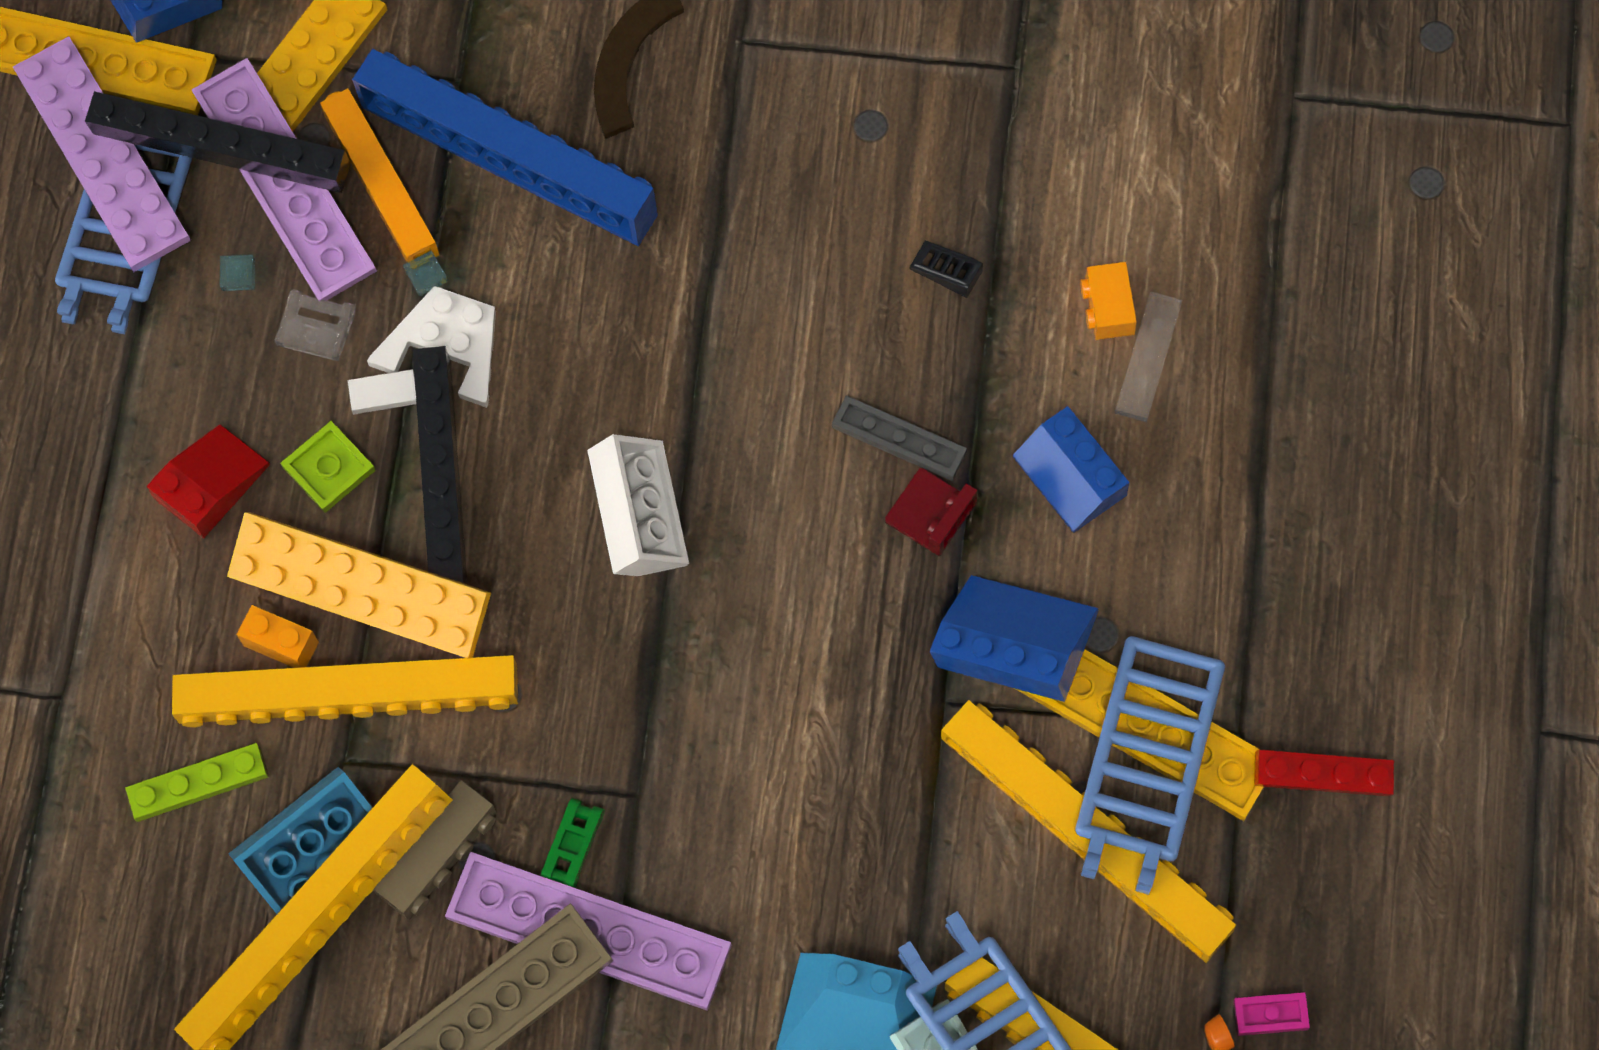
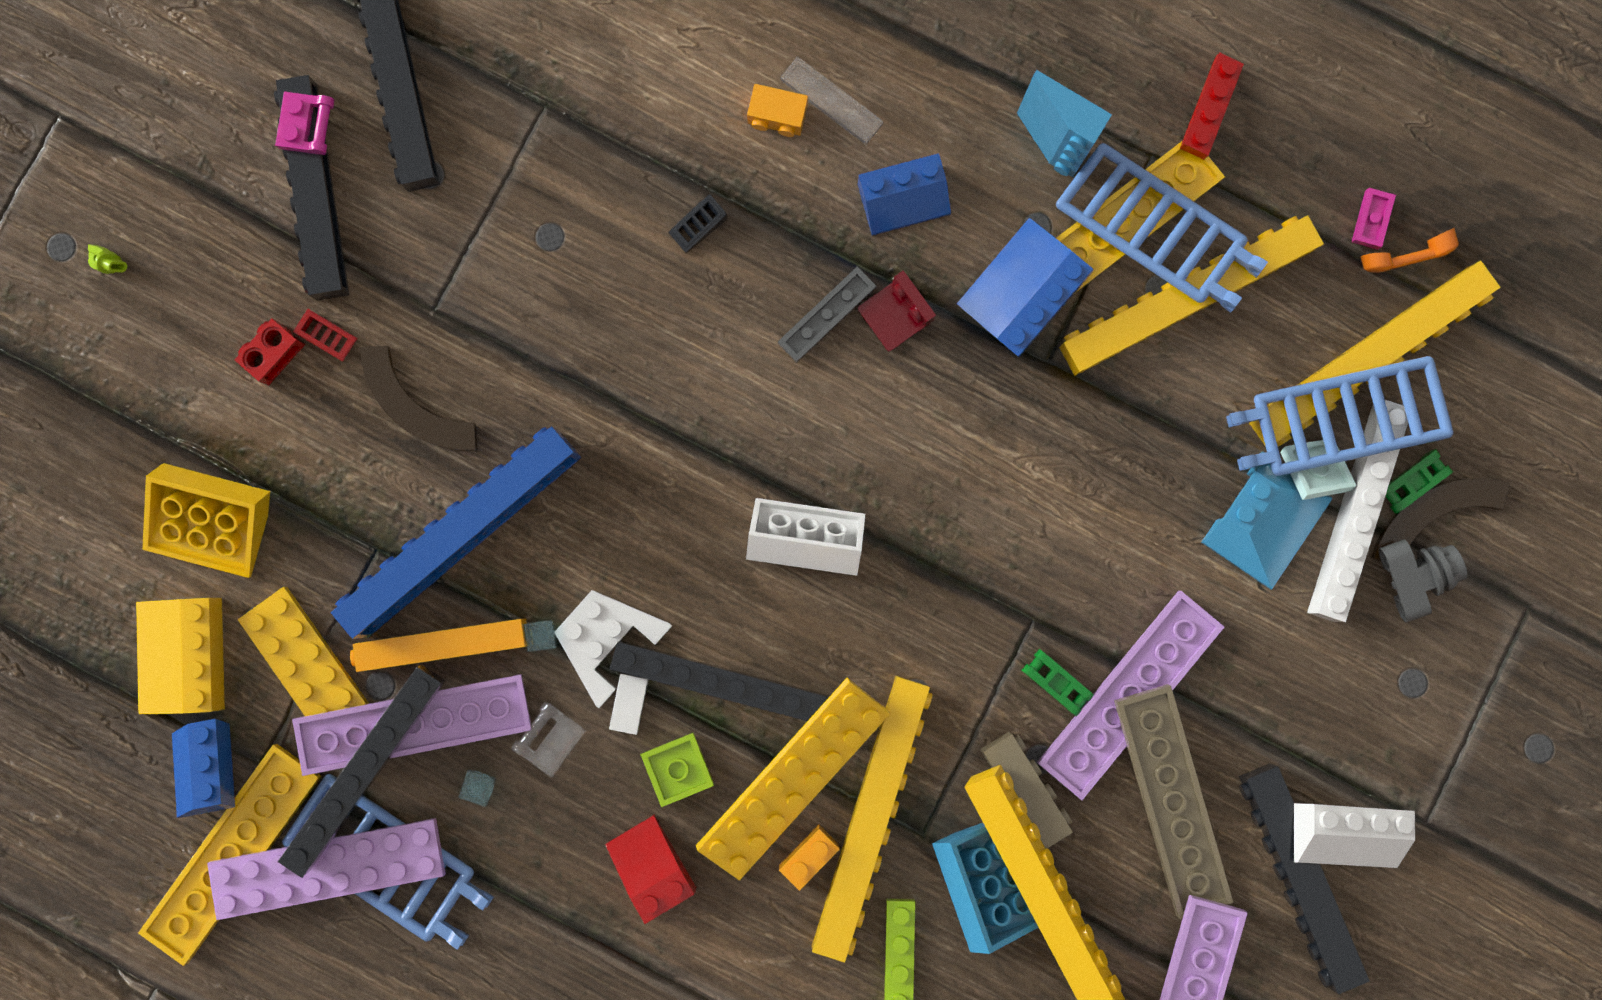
camera: 75 degrees left, 15 degrees up
none -> dark azure slope [1017,70,1112,177]

